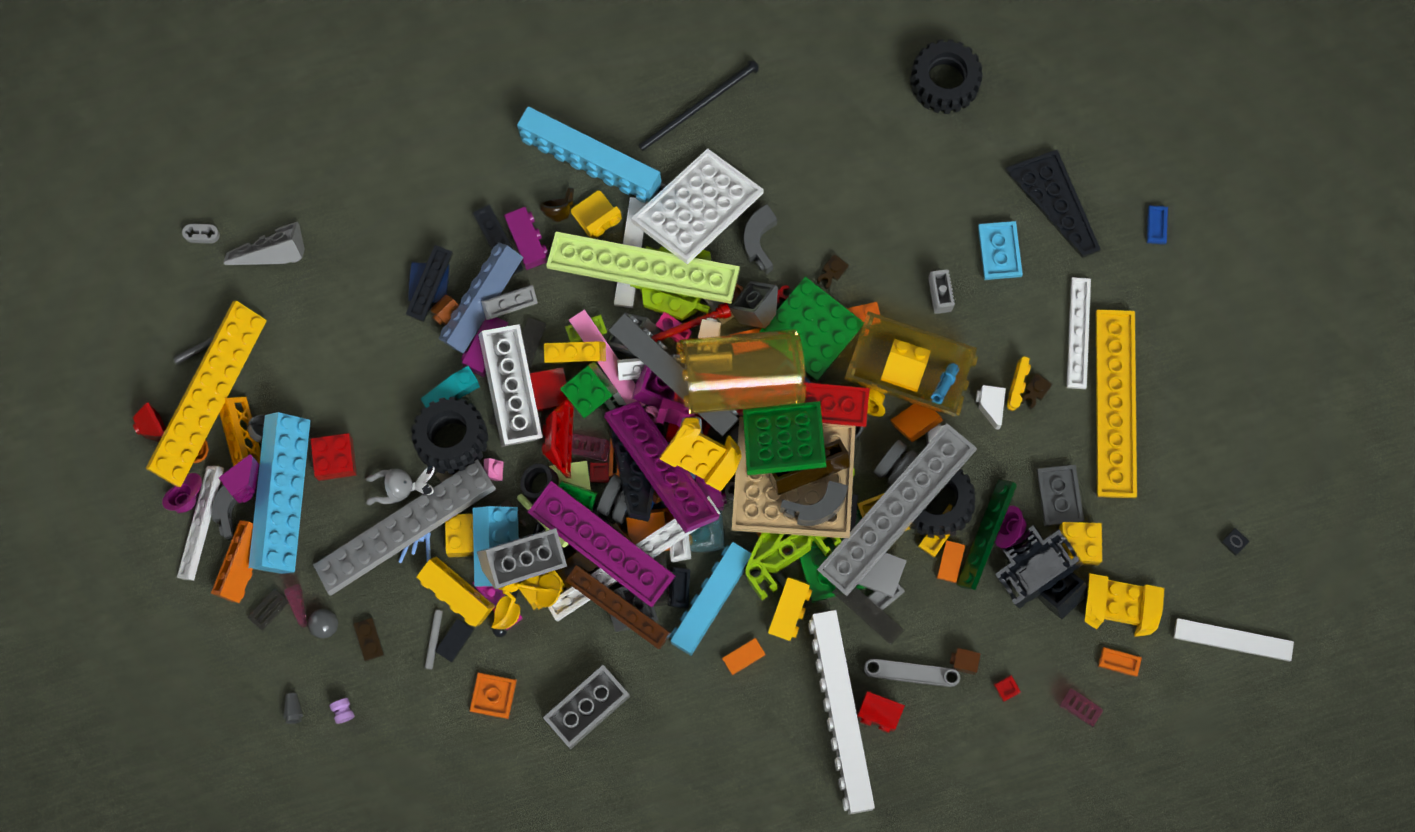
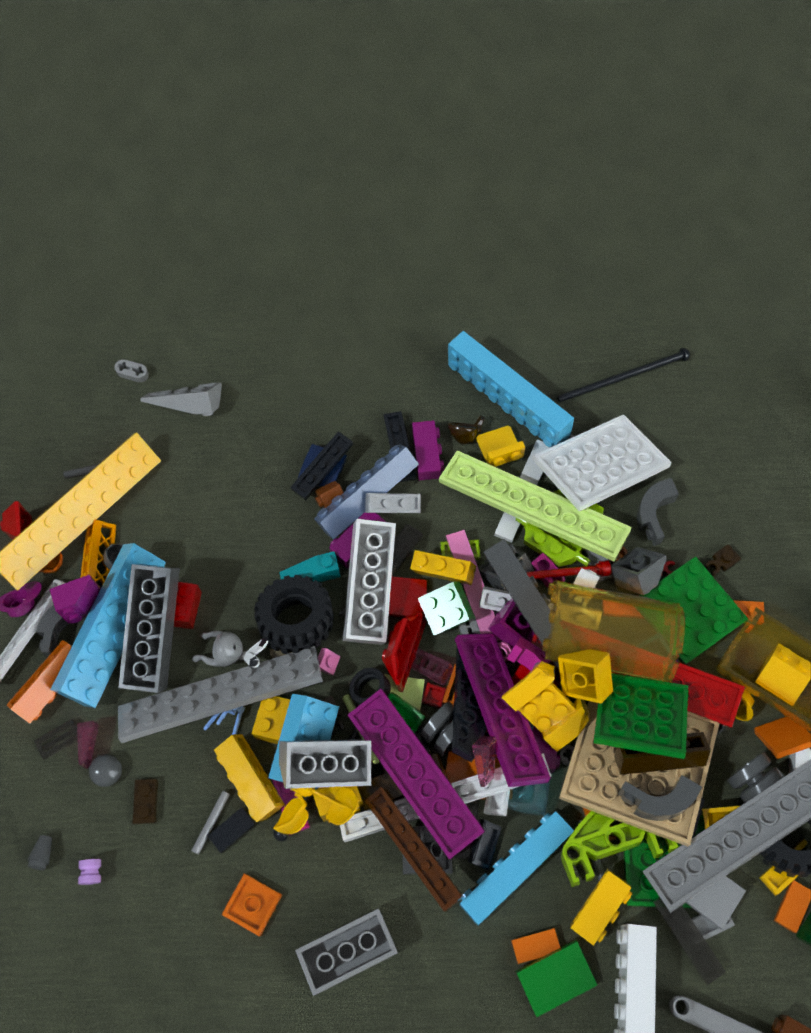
camera: 20 degrees right, 10 degrees down
none -> dark grey brick [118,564,180,693]
none -> clear pink slope [472,736,496,787]
none -> green tile [515,940,597,1017]
none -> yellow slope [558,649,613,704]

